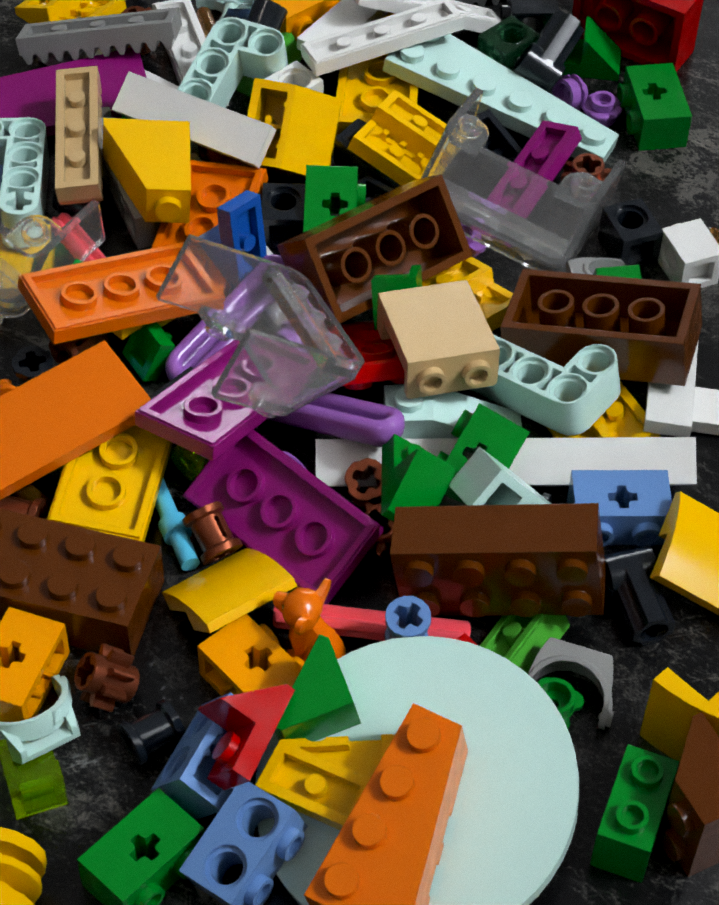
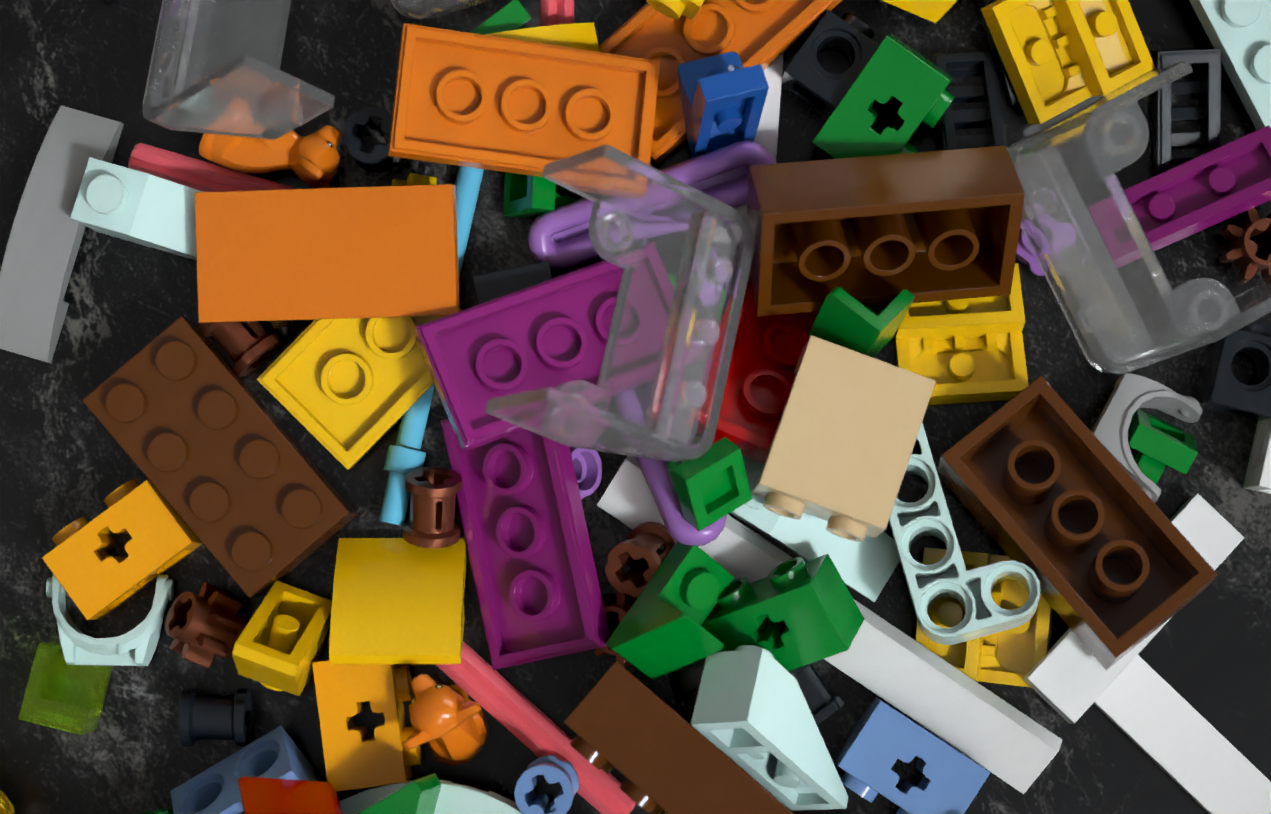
camera: 40 degrees right, 35 degrees up
none -> yellow slope [232,580,332,696]
none -> green tile [666,437,752,531]

